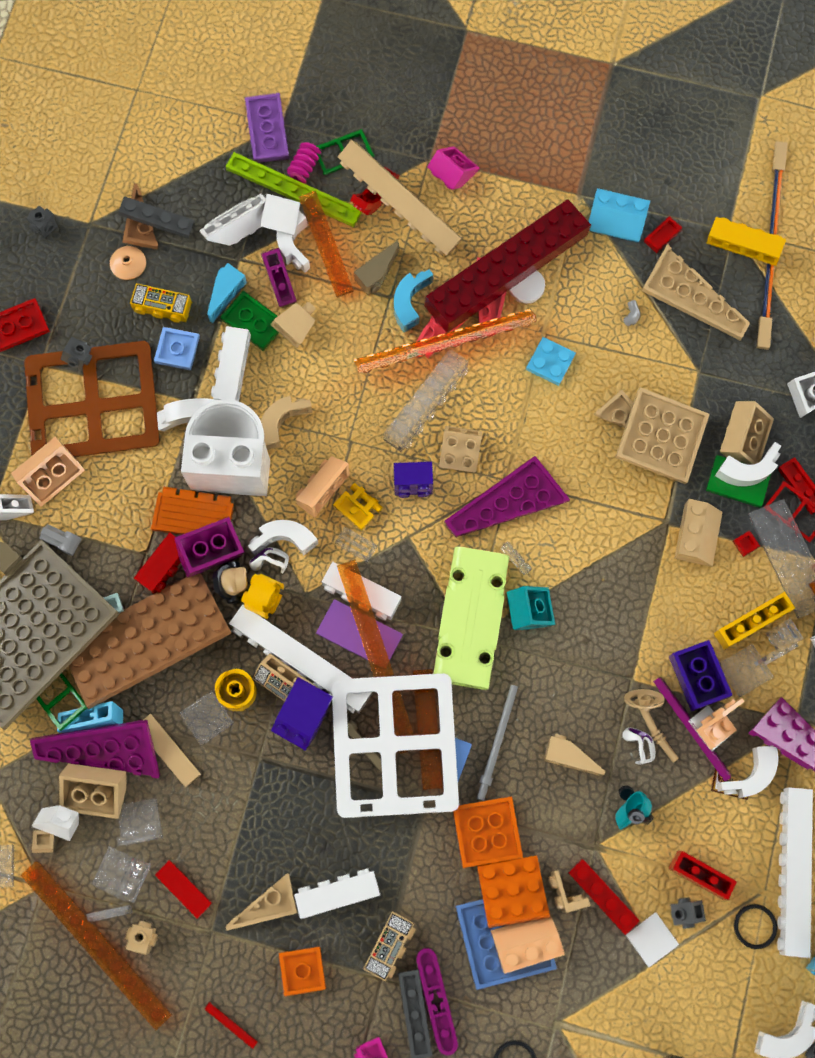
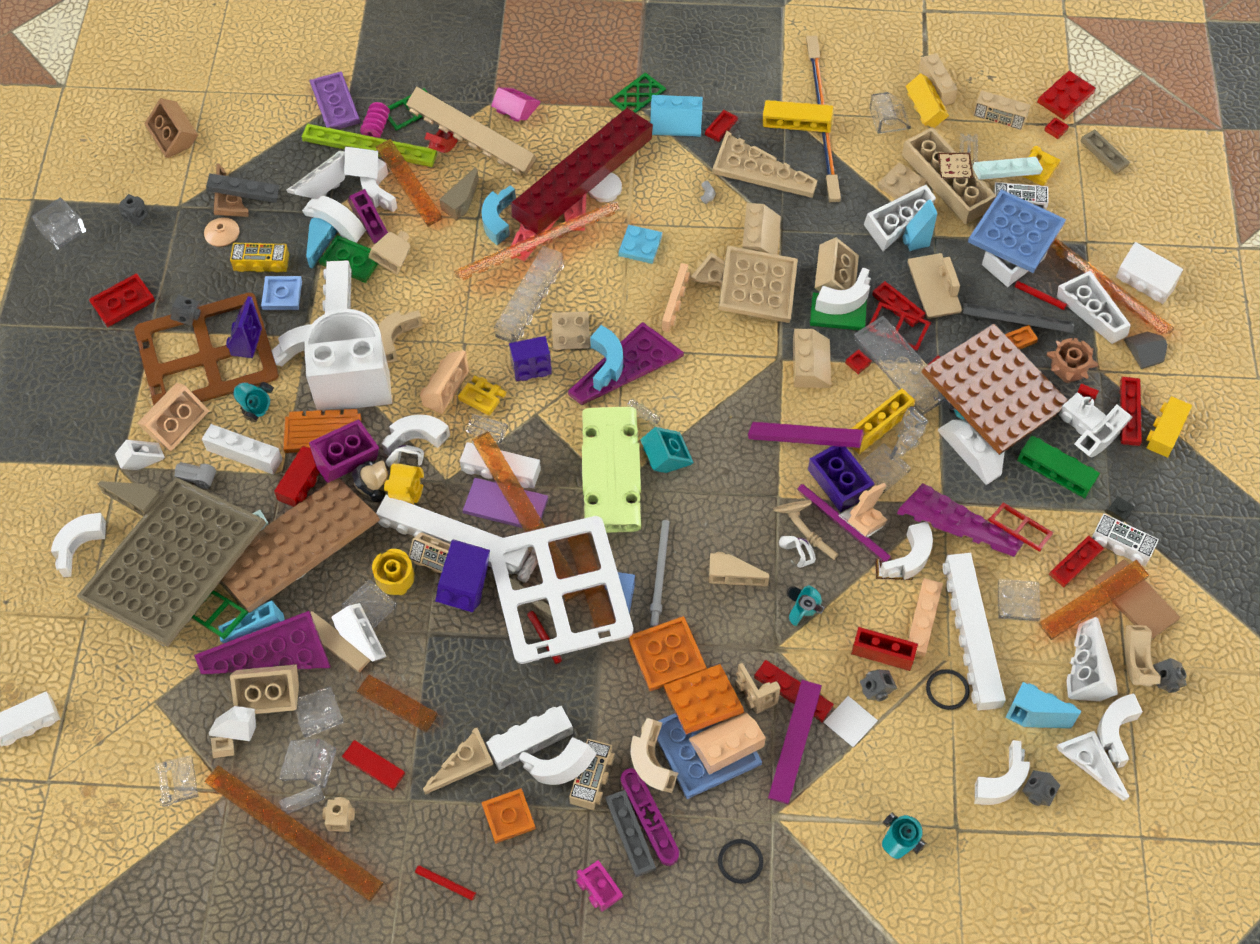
camera: 10 degrees left, 15 degrees down
none -> medium nougat slope [144,98,198,158]
none -> white brick [202,424,283,475]
none -> dark purple slope [226,296,262,359]
none -> teal cap [233,382,274,422]
none -> white arch [302,195,366,243]
none -> white slope [331,603,387,662]
none -> clear orange plate [357,674,438,732]
none -> white axle [517,548,538,583]
none -> white arch [519,737,597,785]
none -> red bar [527,611,562,664]
none -> medium azure arch [590,325,623,391]
none -> green window [609,72,666,113]
none -> tan arch [631,718,678,793]
none -> light nougat plate [662,263,691,332]
none -> tan slope [742,203,781,255]
none -> magenta tile [748,422,864,448]
none -> magenta tile [768,680,822,805]
none -> light nougat plate [908,578,943,656]

